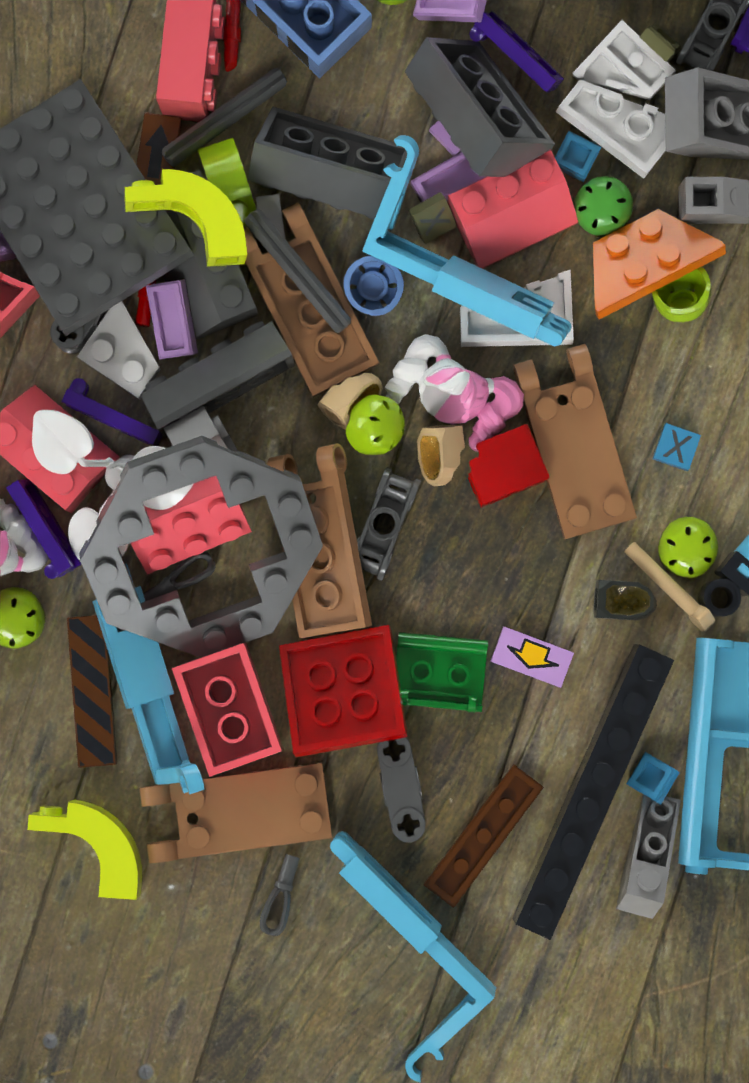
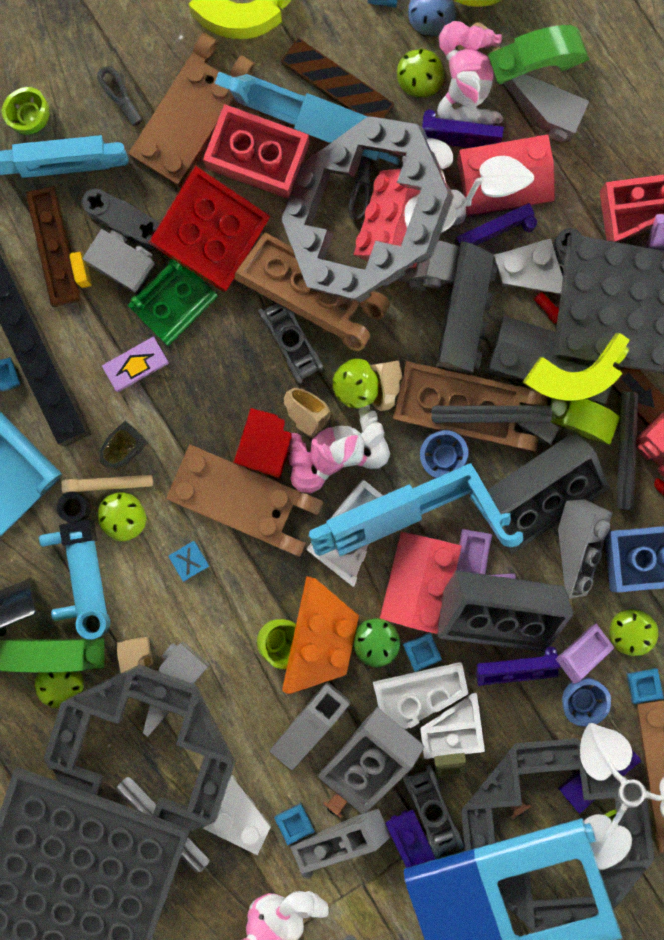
camera: 135 degrees right, 0 degrees up
lavender tile [146,279,198,360] -> none
olive tile [408,192,457,244] -> none
none -> lime helmet [1,87,50,135]
none -> yellow tile [69,251,92,288]
none -> light grey brick [82,229,156,295]
none -> light grey slope [558,499,613,599]

